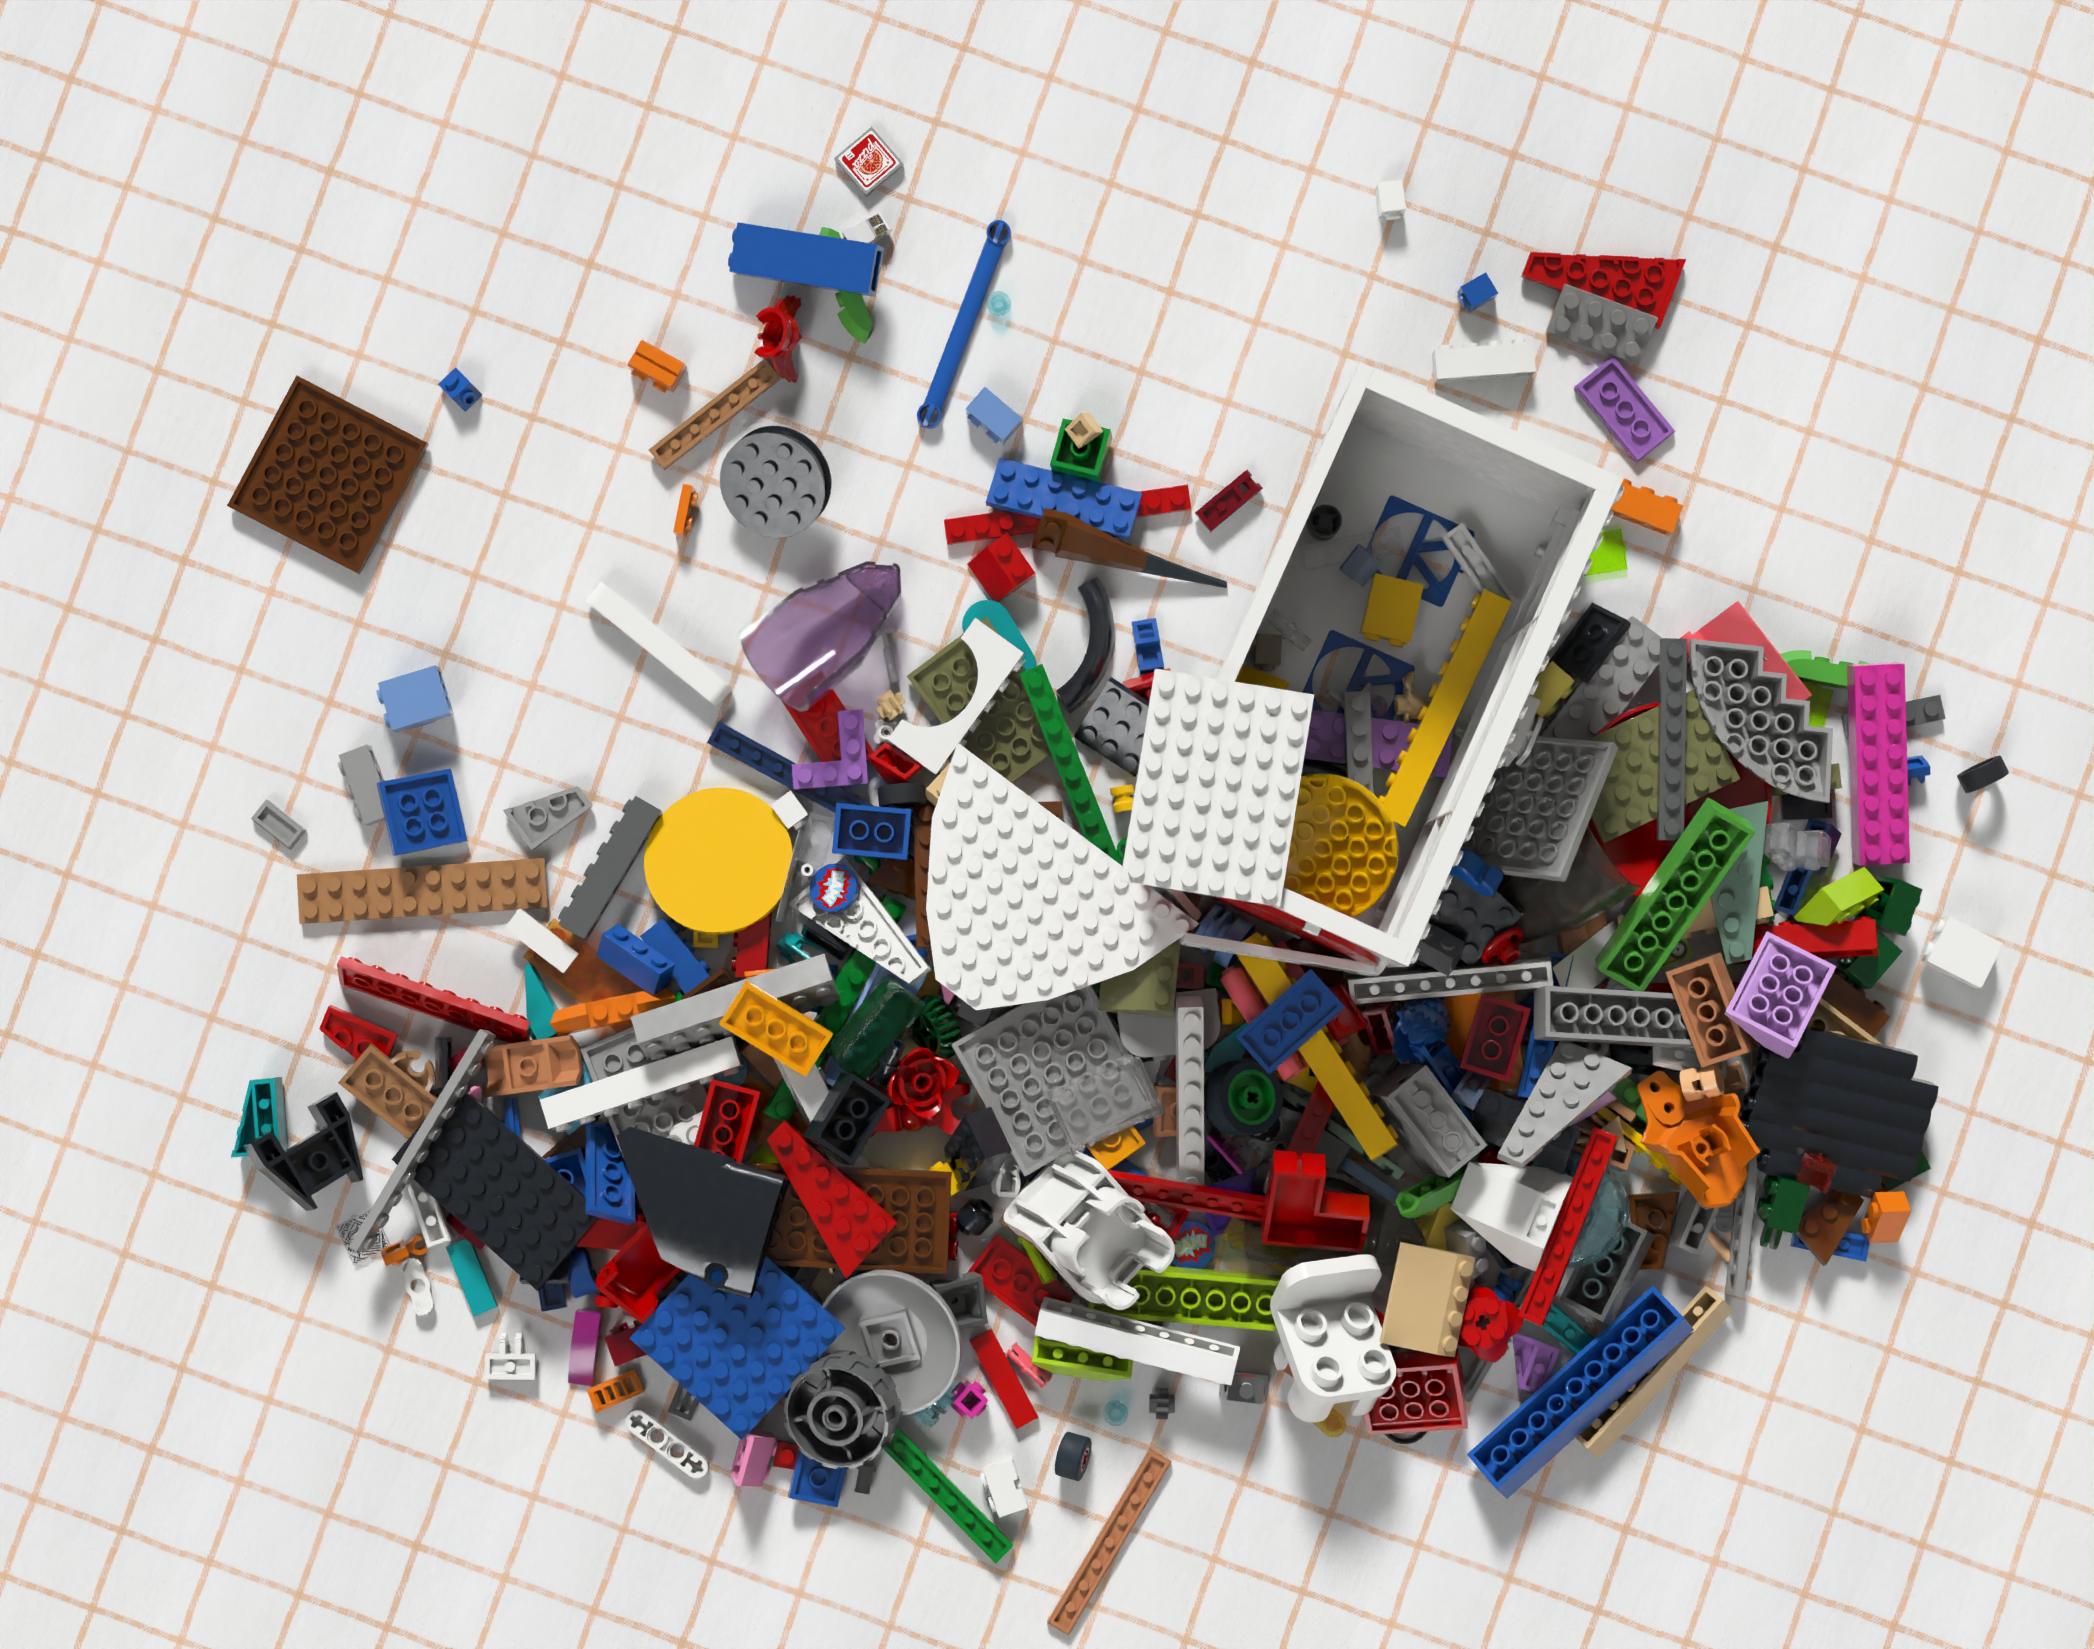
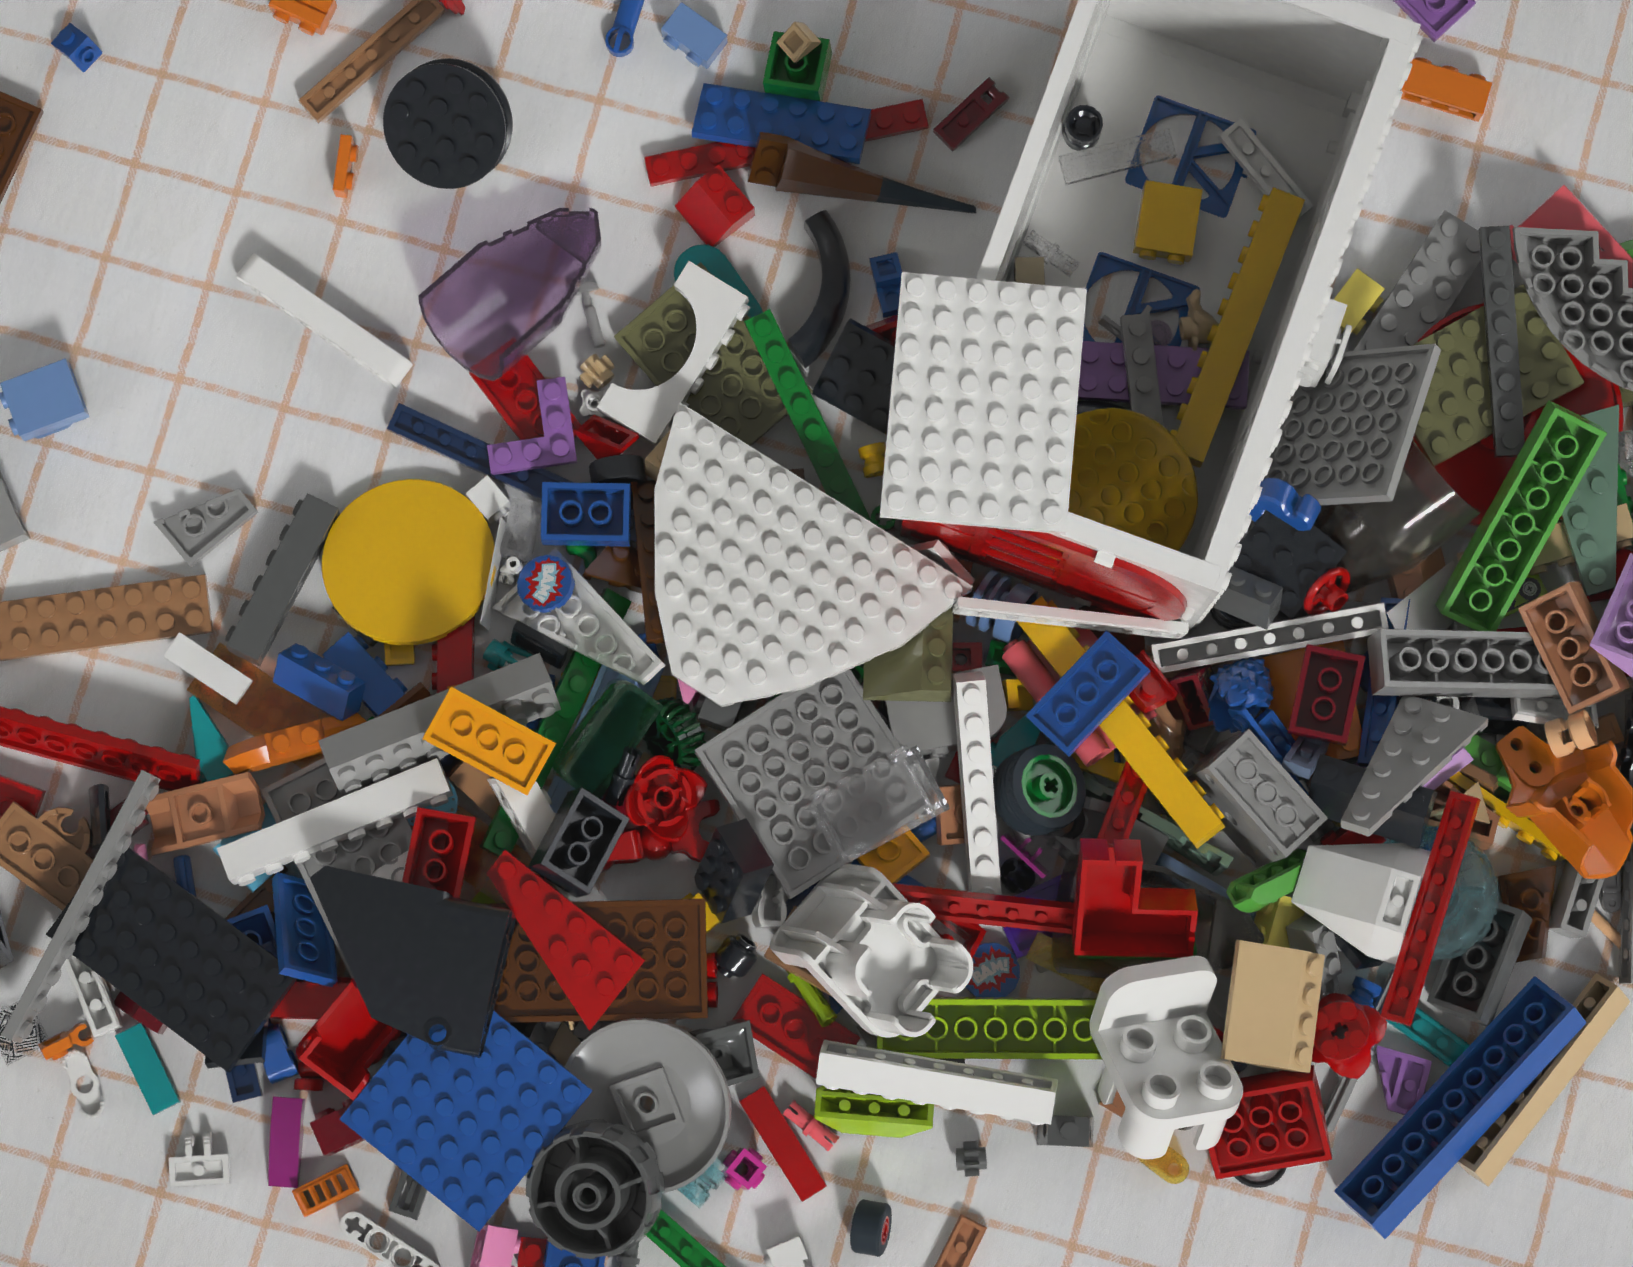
camera: 10 degrees left, 5 degrees down
blue plate [377,768,468,856] -> none
clear light blue plate [1103,1400,1128,1426] -> none
sand blue piece [1339,543,1383,587] -> none
black tile [1549,602,1631,684] -> none
clear neon green piece [1584,529,1628,576] -> none

